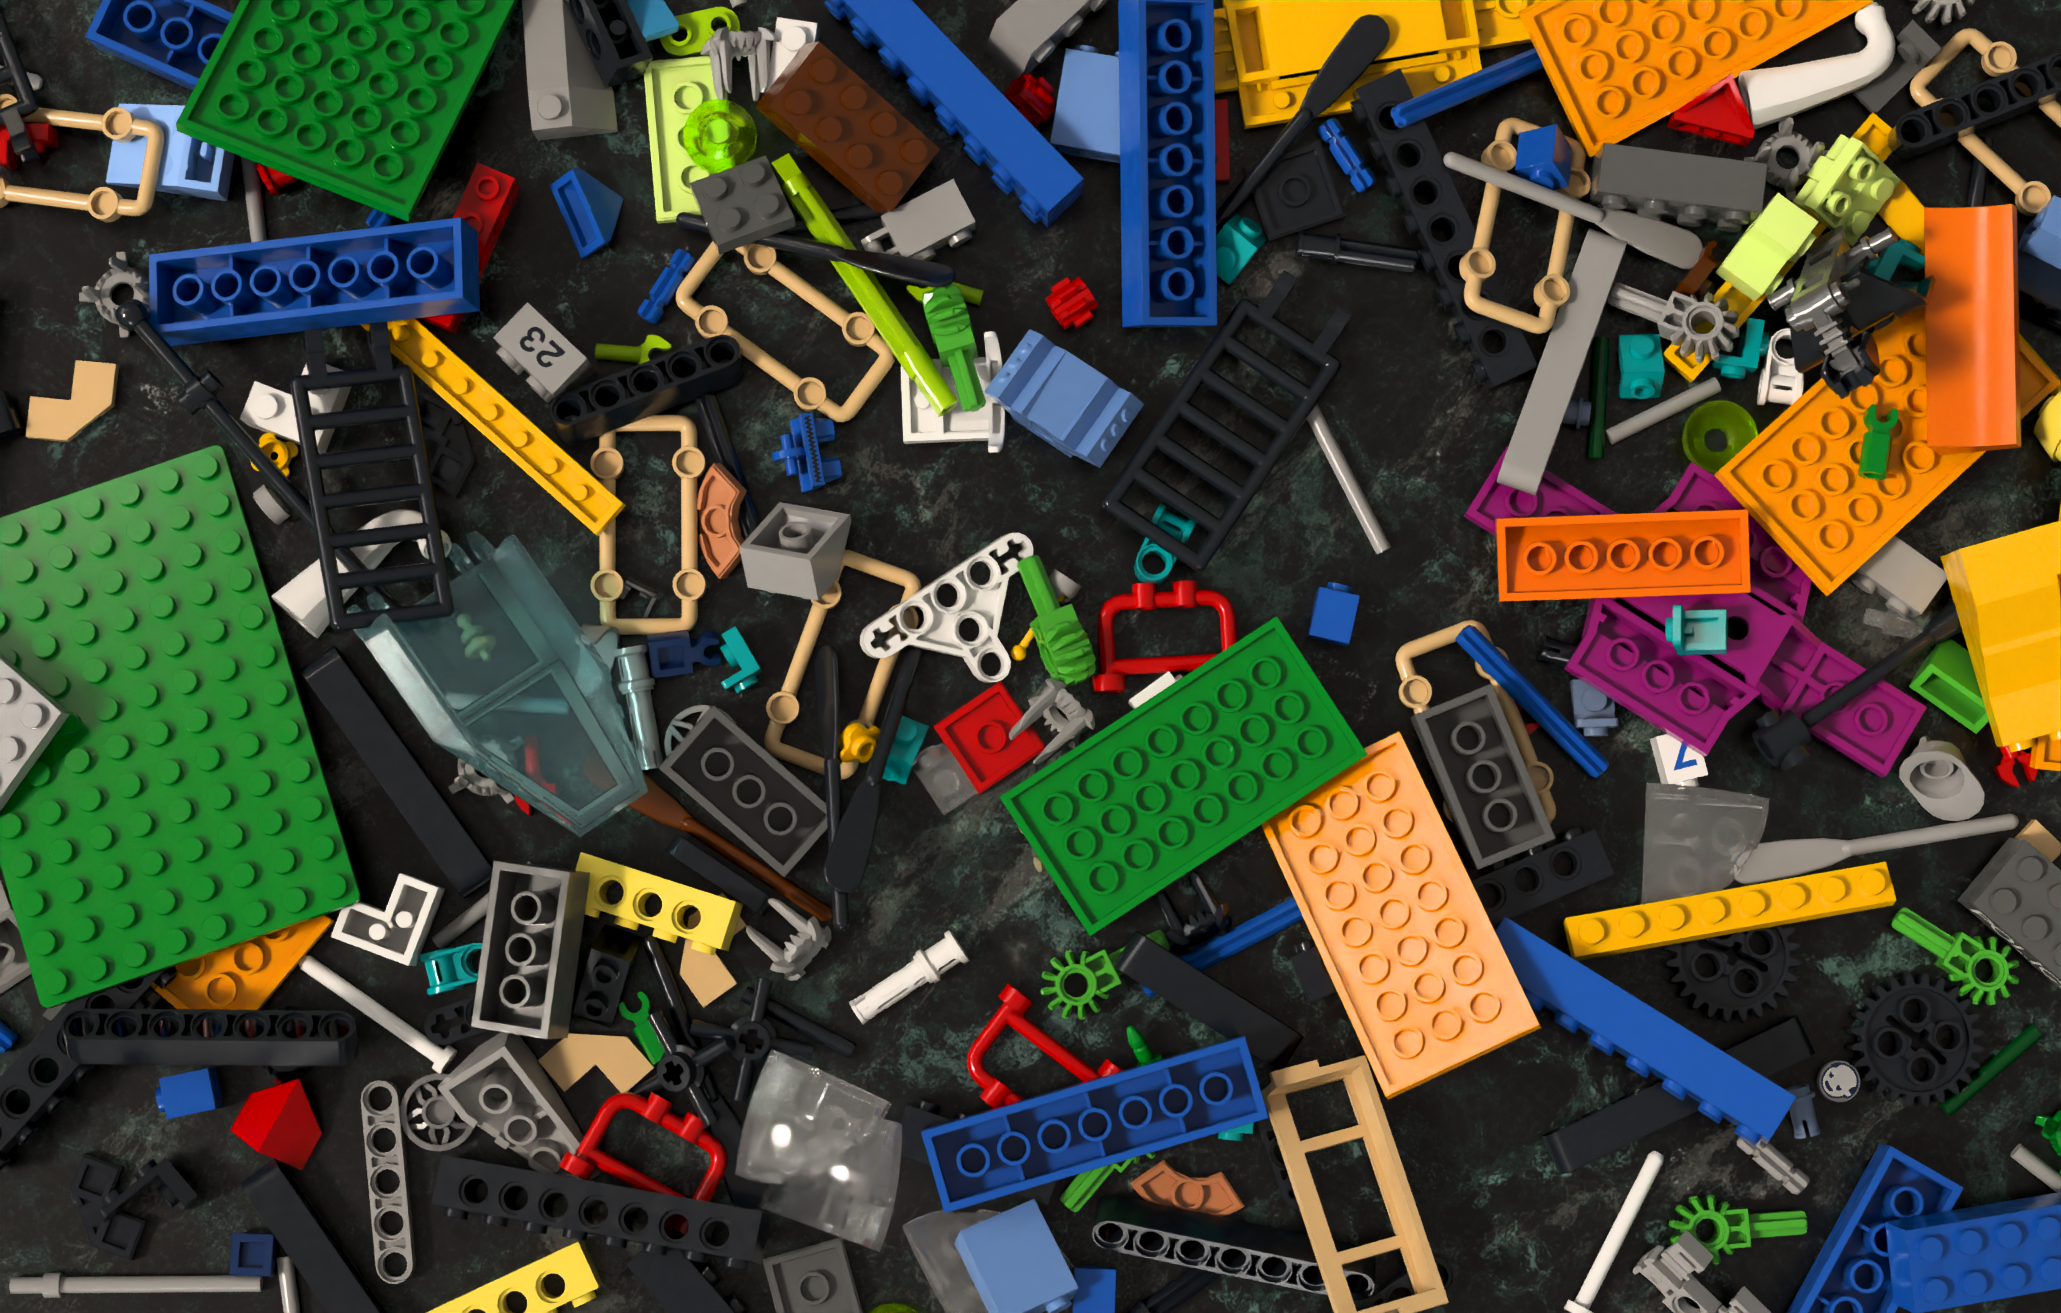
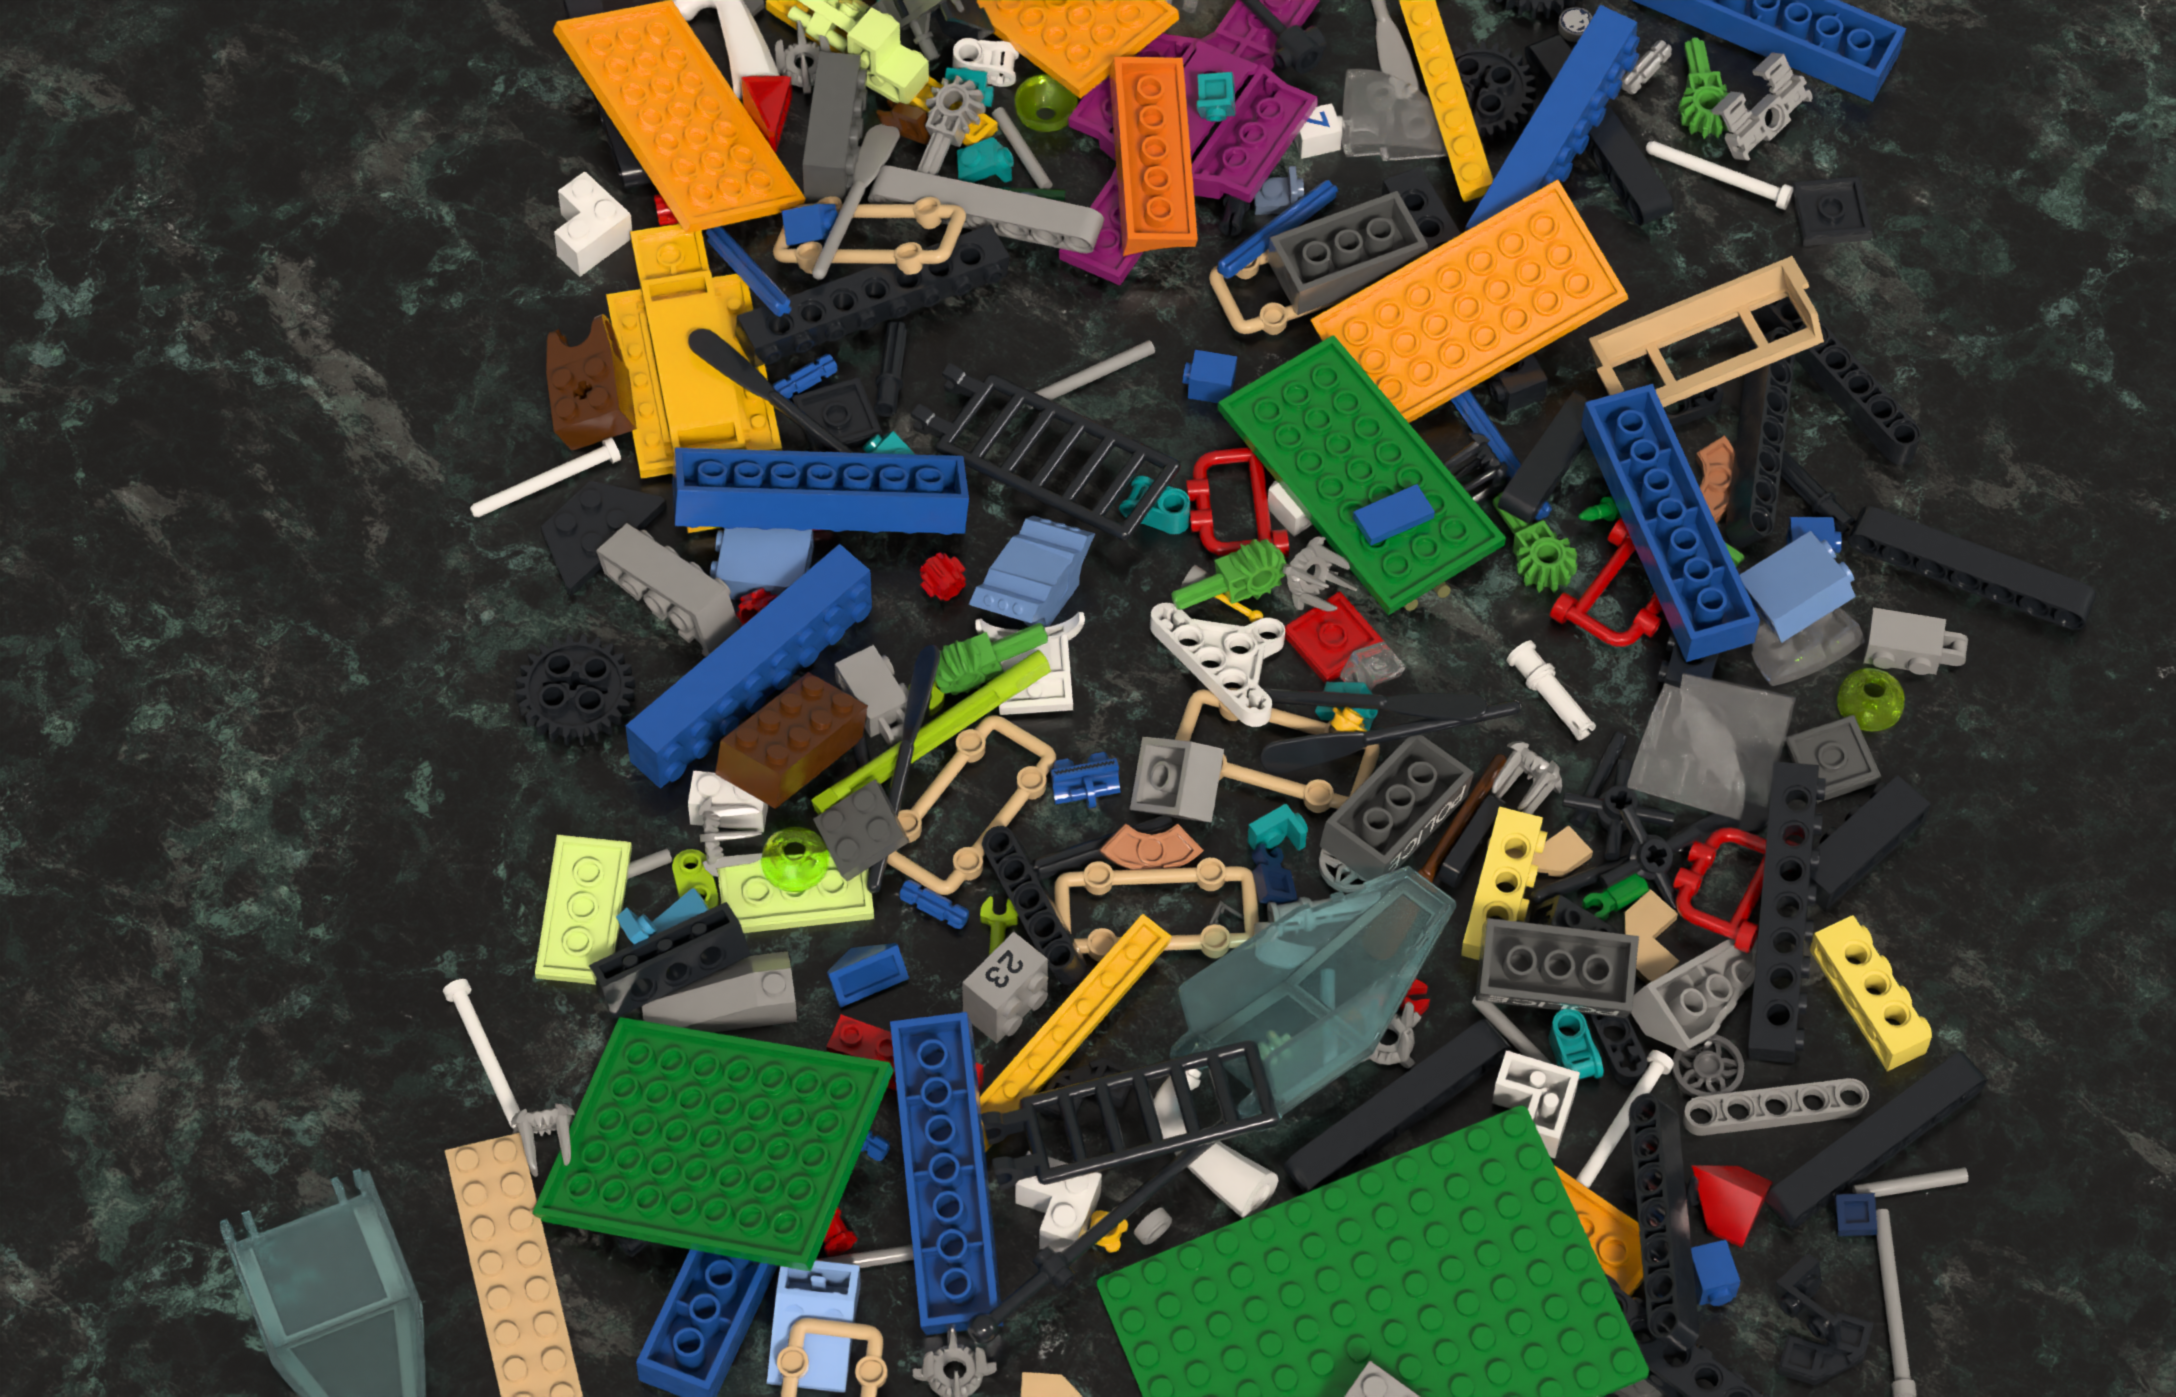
camera: 90 degrees left, 25 degrees down
none -> blue tile [1353,484,1435,546]

